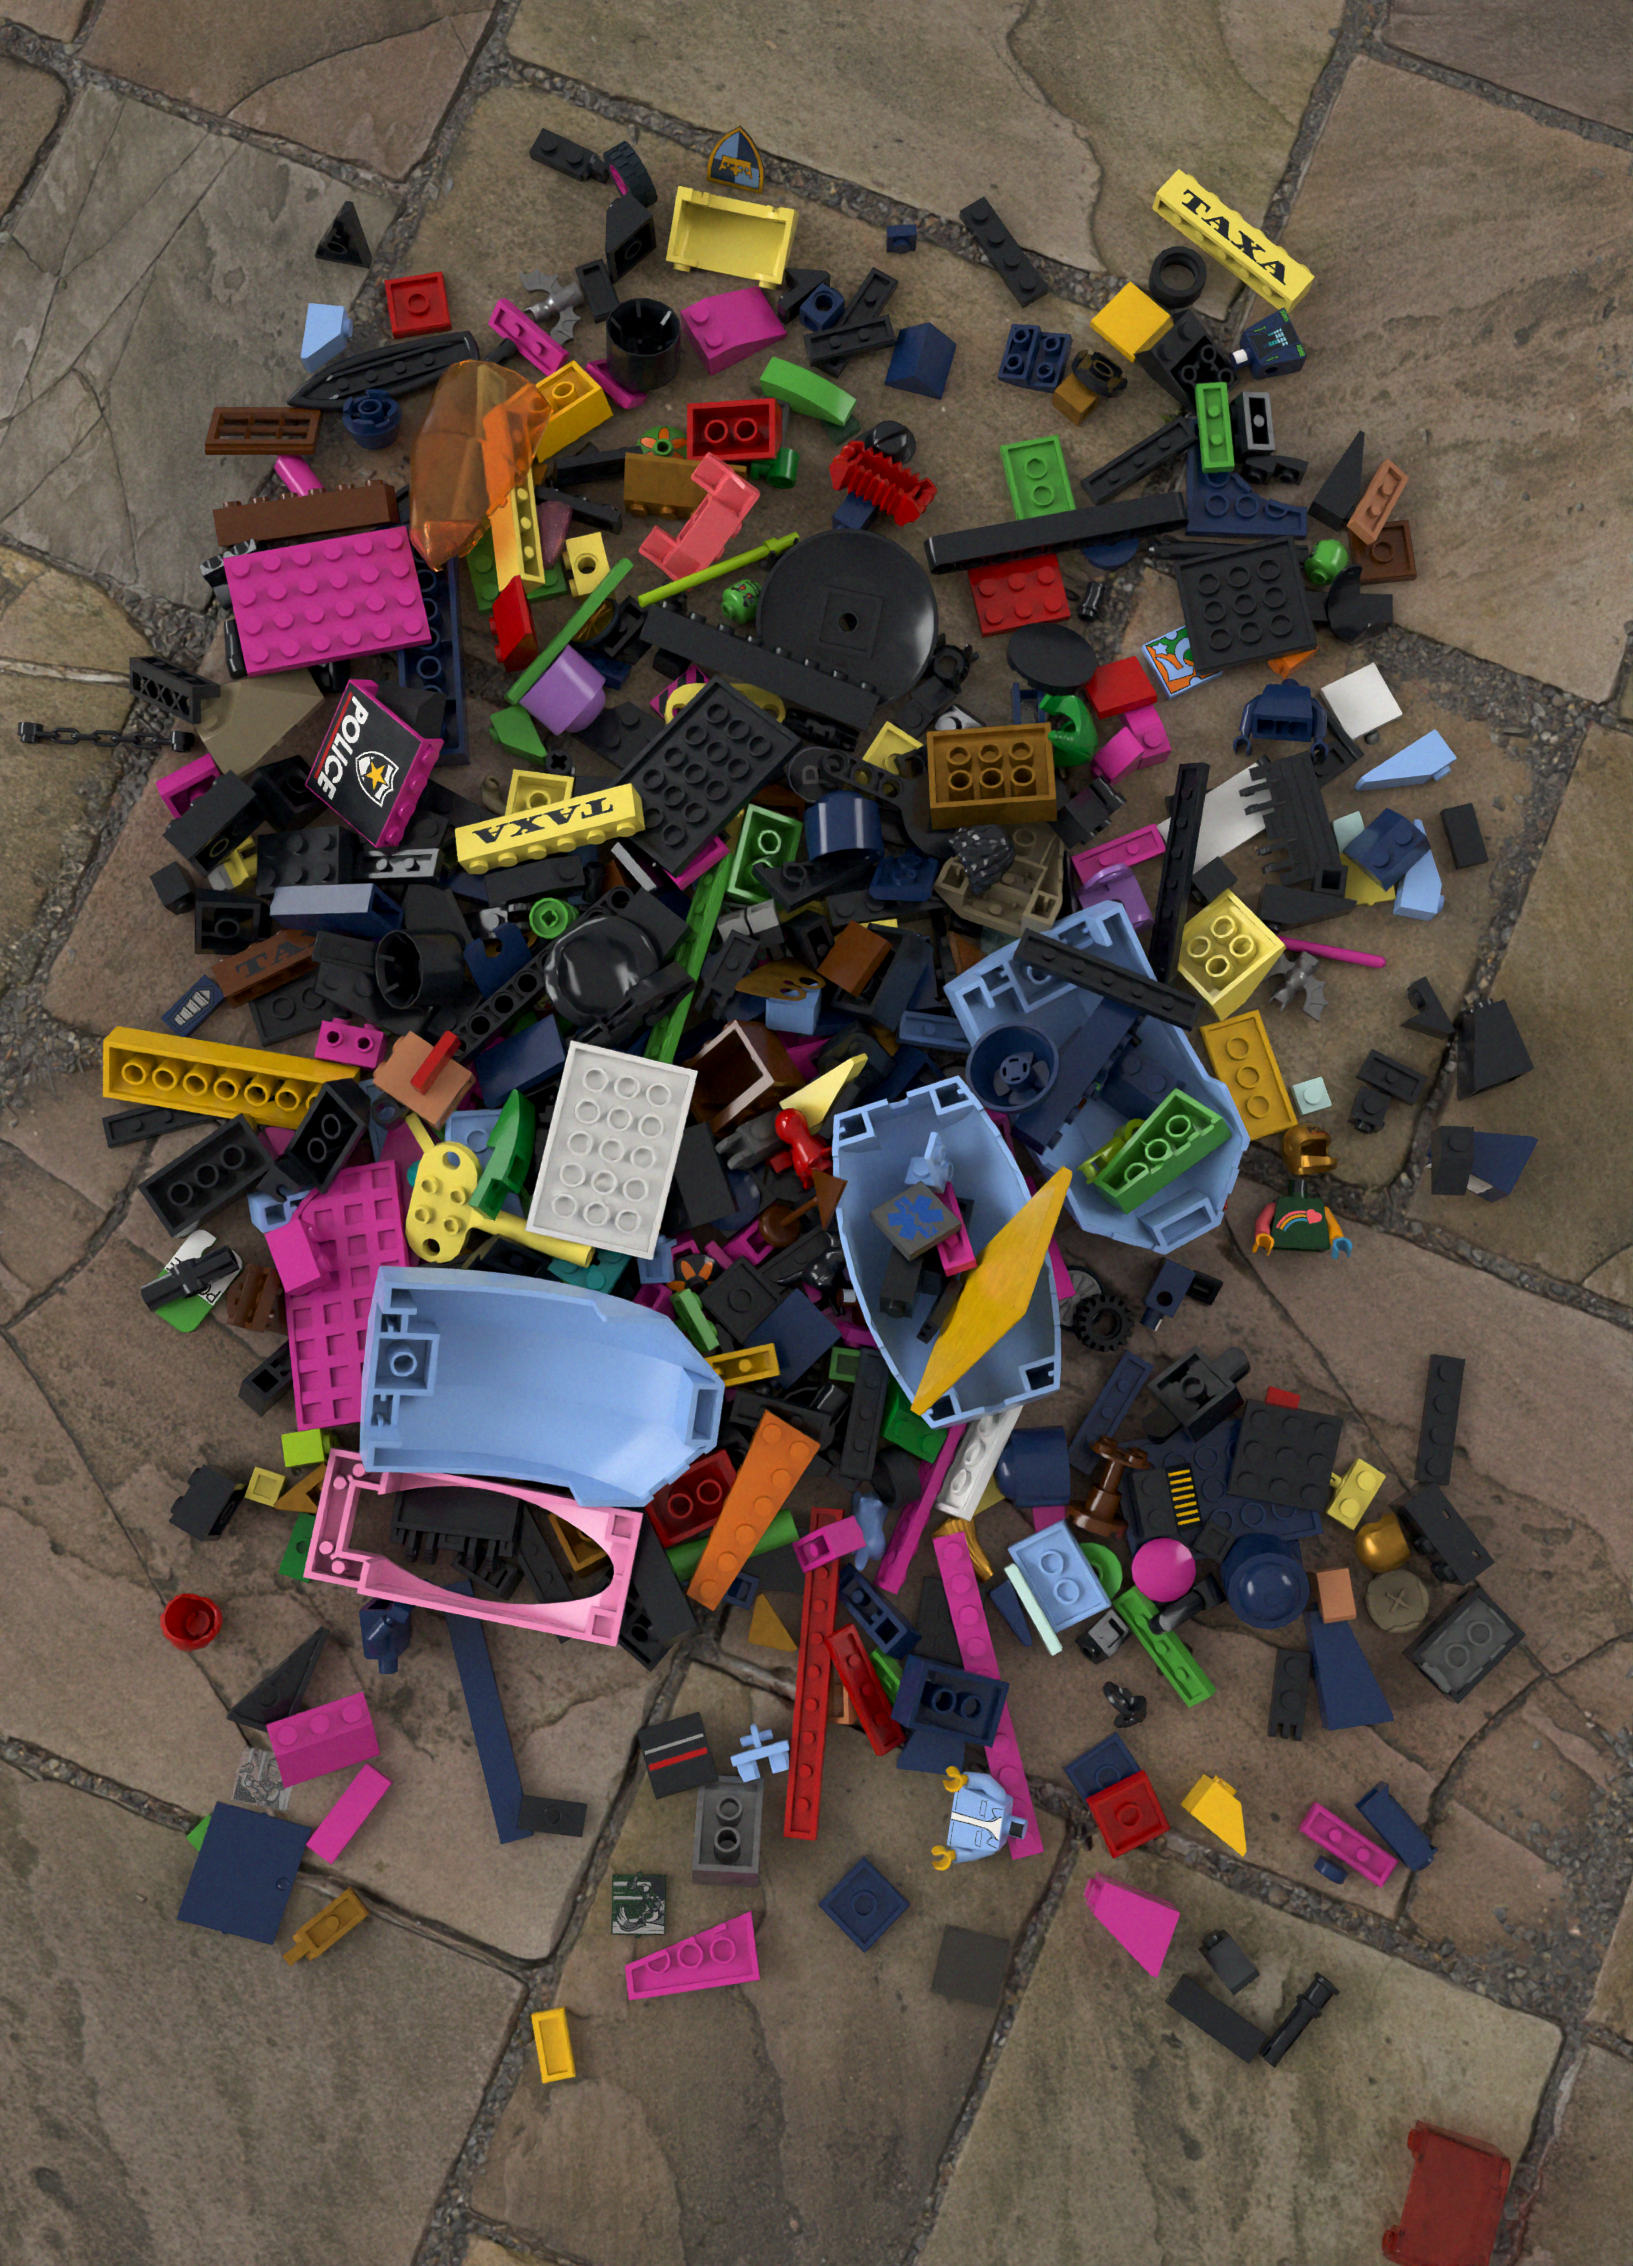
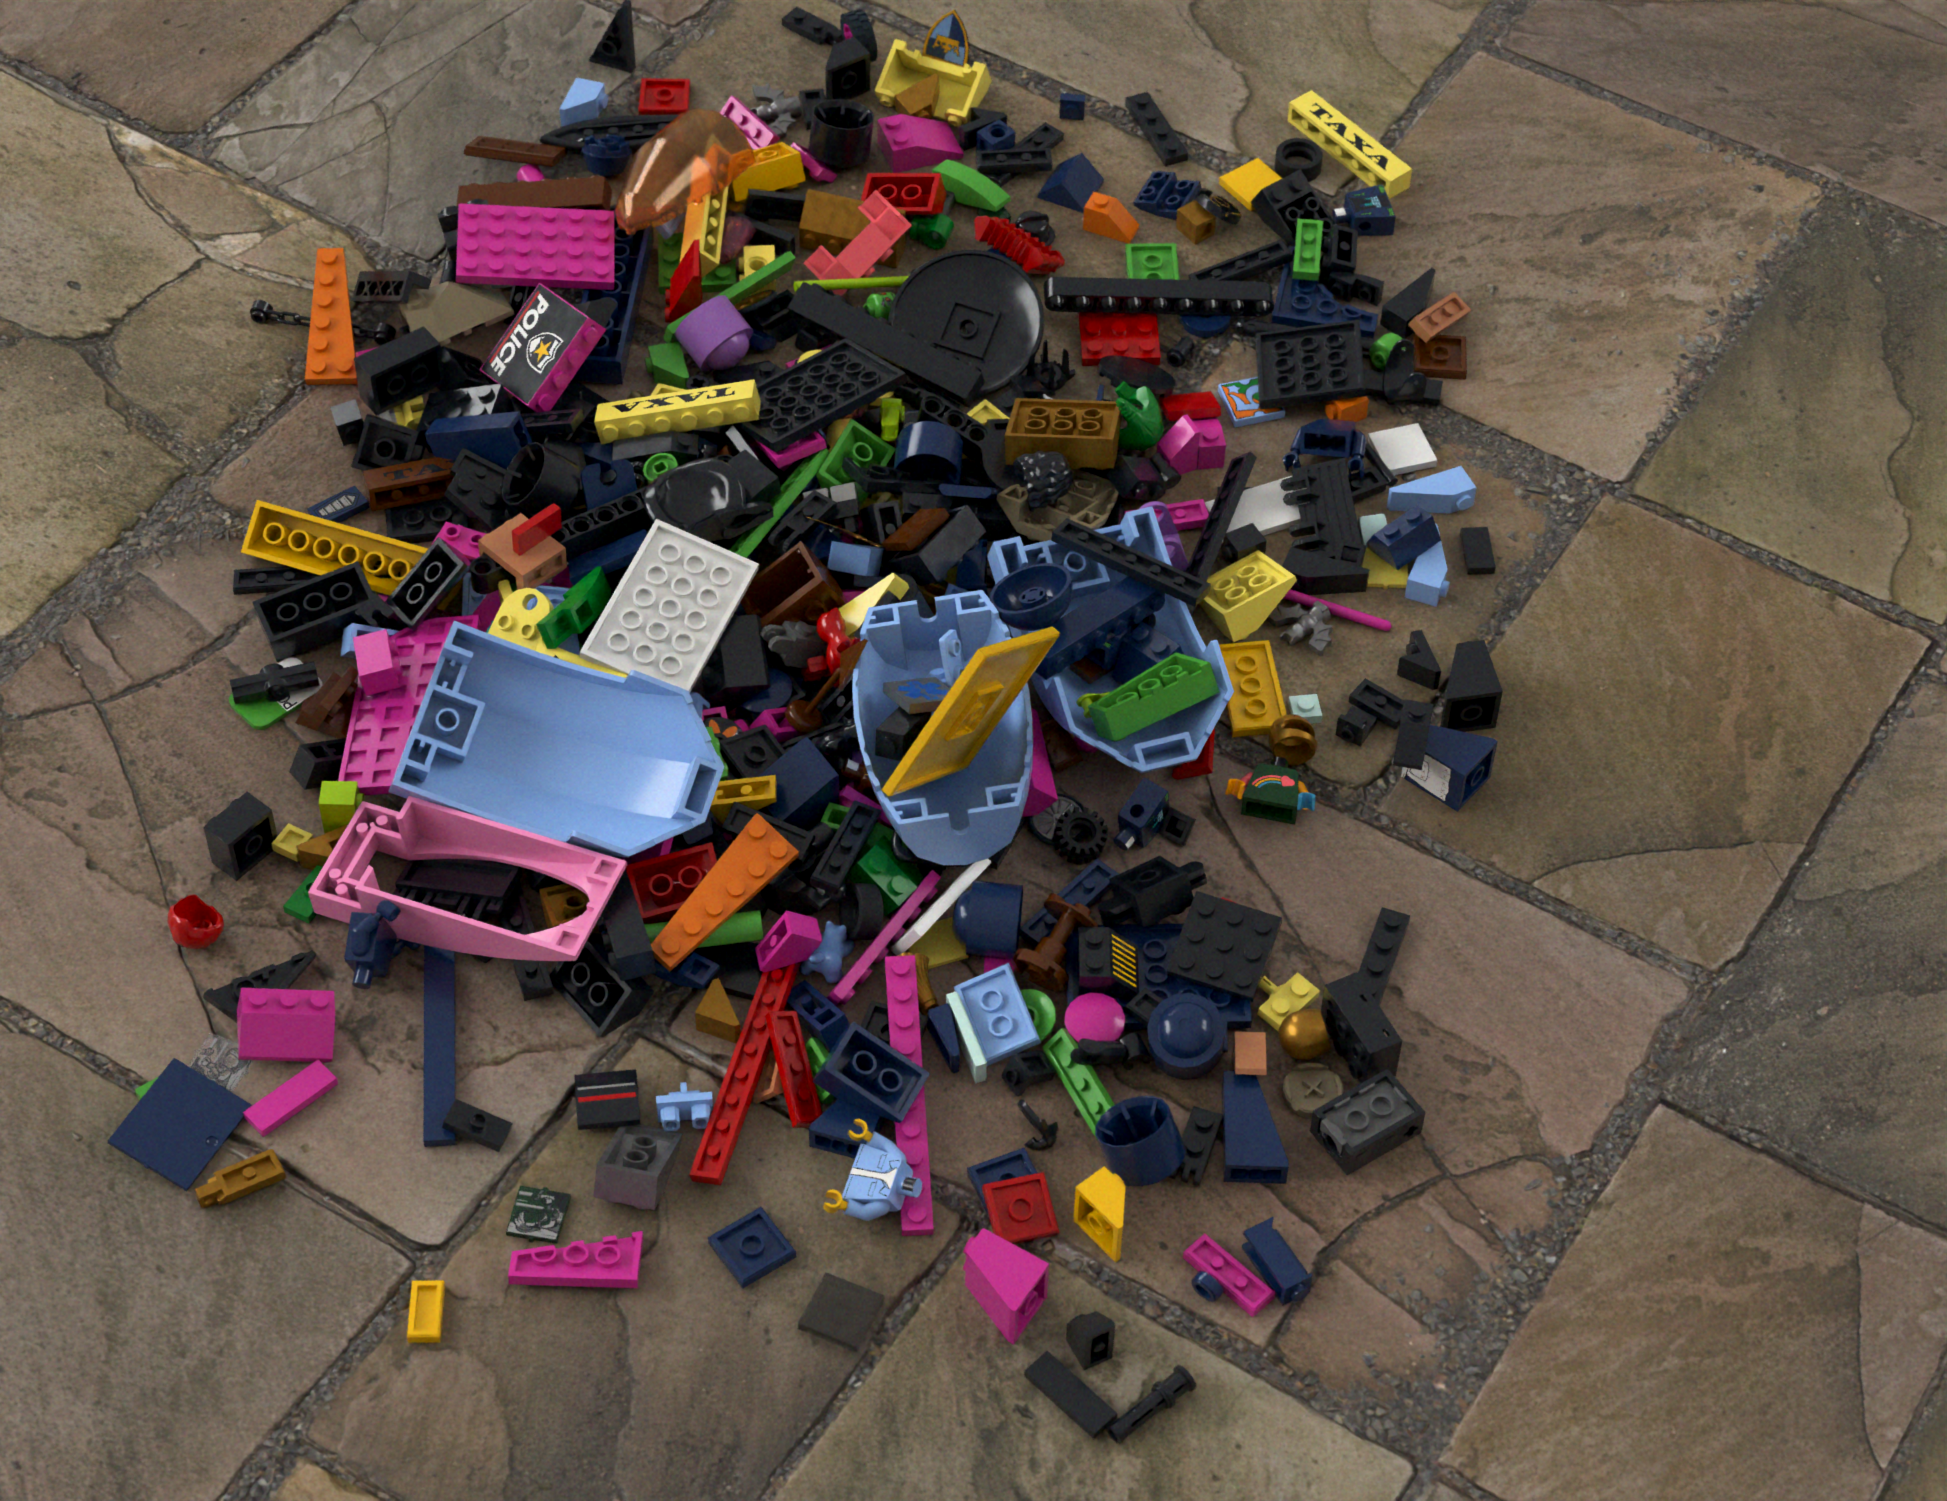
camera: 10 degrees right, 30 degrees down
none -> orange wing [305,248,358,385]
none -> lime piece [879,398,905,441]
none -> pearl gold slope [895,73,940,120]
none -> orange slope [1083,192,1139,244]
none -> dark blue piece [1095,1096,1185,1186]

